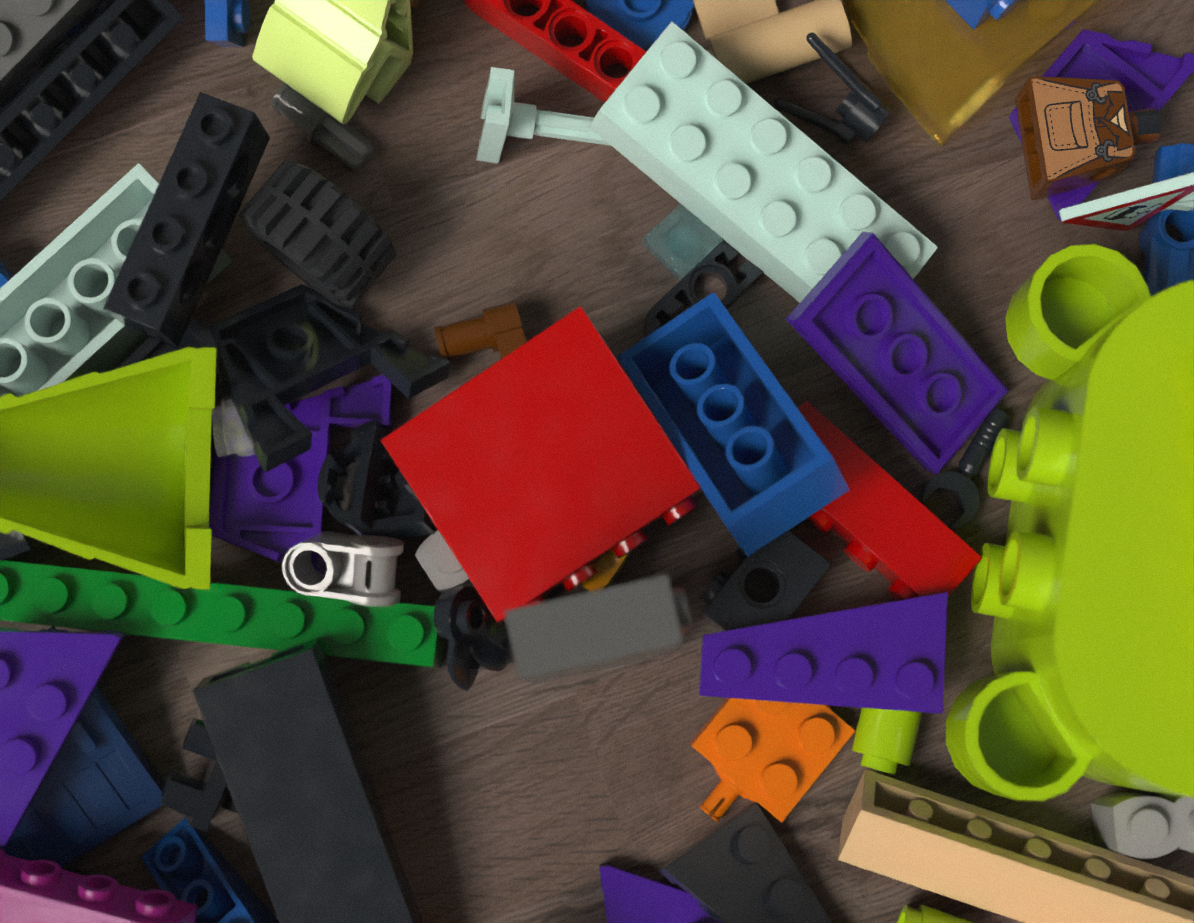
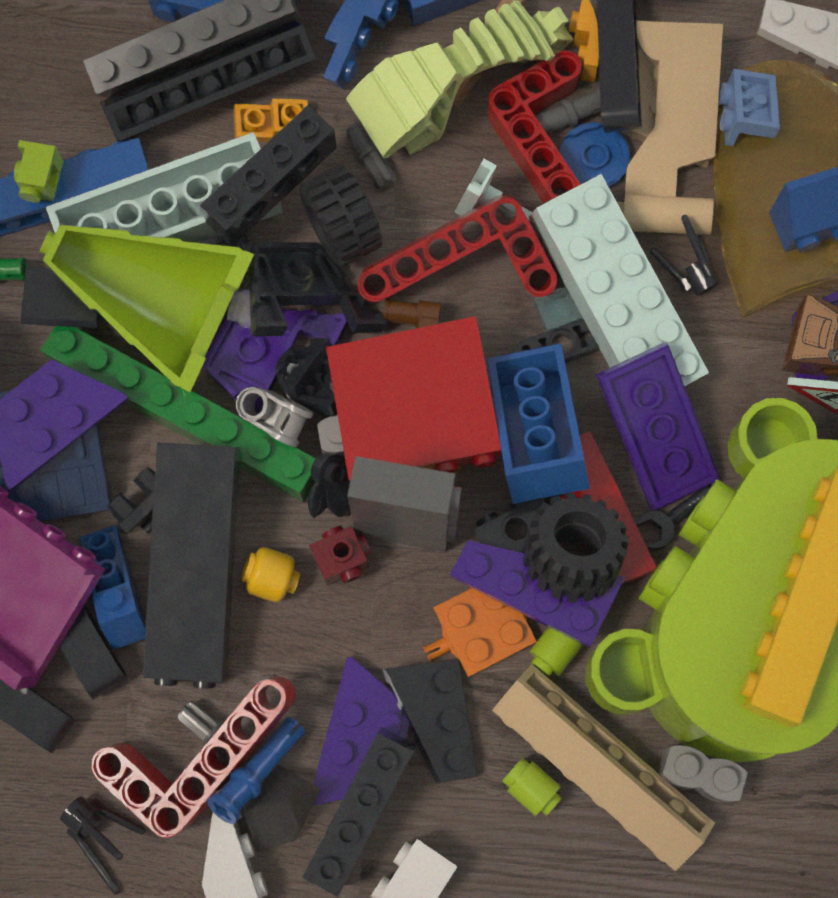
camera: 20 degrees right, 5 degrees down
none -> light orange slope [233,98,308,142]
none -> yellow head [240,547,300,602]
none -> dark red brick [309,526,372,586]
none -> red beam [358,195,557,302]
none -> black tyre [523,493,629,603]

